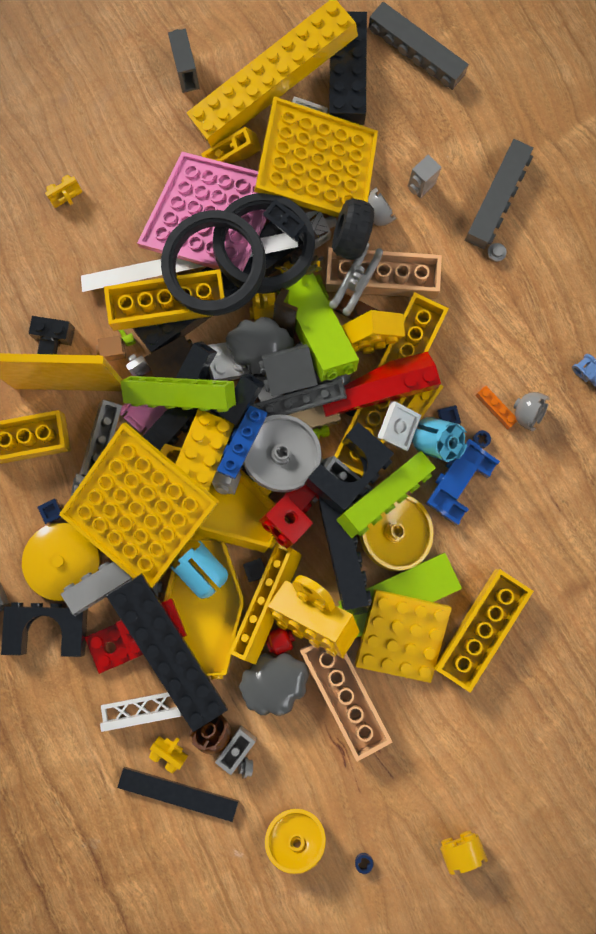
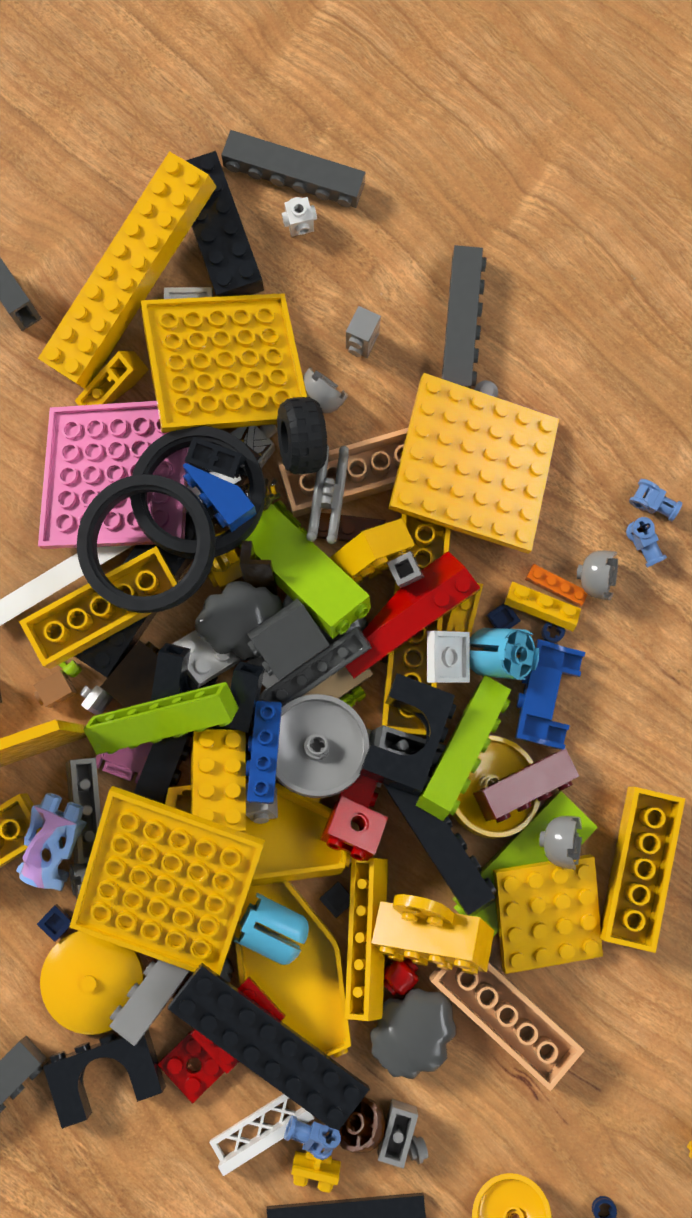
camera: 20 degrees left, 0 degrees up
none -> light blue hips [16,793,87,891]
none -> blue slope [183,463,256,532]
none -> white brick [281,197,317,237]
none -> medium blue connector [284,1115,341,1160]
none -> light grey brick [387,552,424,588]
none -> yellow plate [388,373,559,554]
none -> brick [473,749,579,823]
none -> yellow plate [504,581,581,632]
none -> light grey cylinder [539,816,582,870]
none -> medium blue connector [626,517,667,568]

